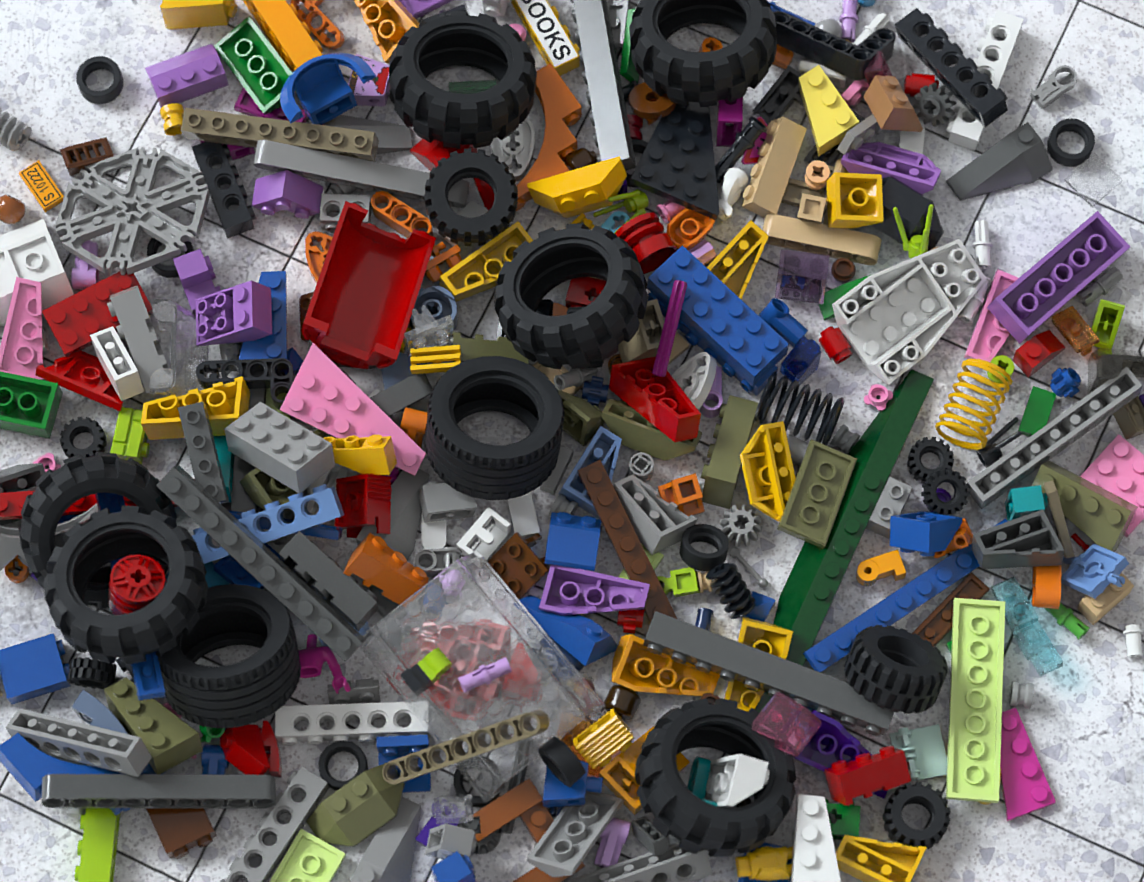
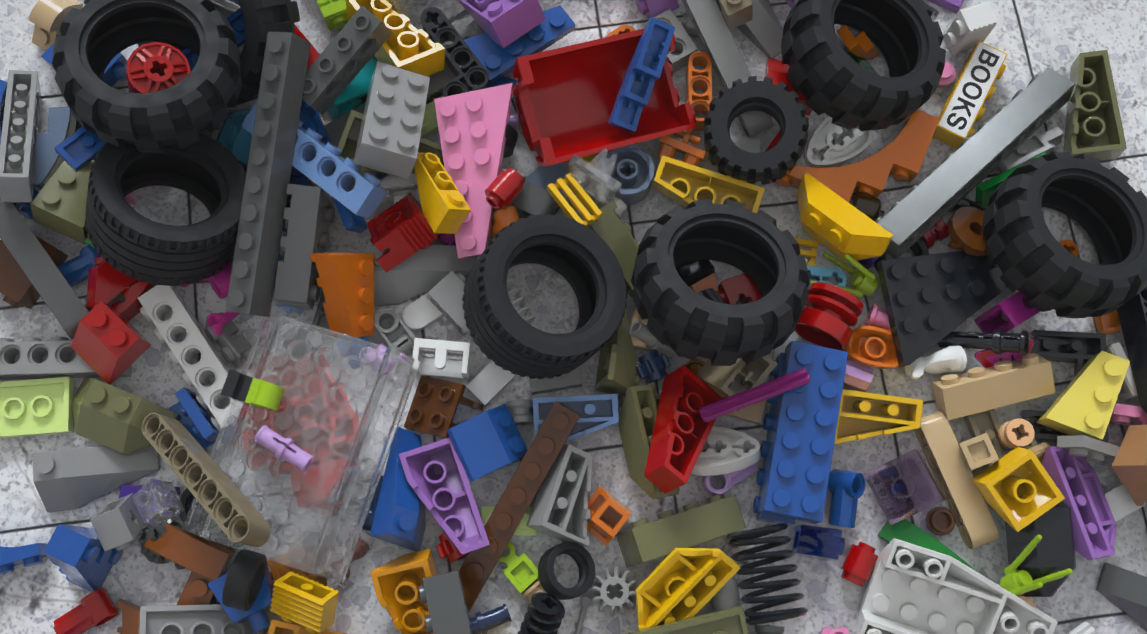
camera: 55 degrees right, 5 degrees up
black tyre [318,740,368,791] -> none
dark brown head [603,685,641,720] -> none
light grey wheel [629,452,654,482] -> none
none -> red slope [71,301,151,385]
none -> red brick [485,168,525,209]
none -> blue slope [608,17,675,133]
none -> orange slope [837,25,879,59]

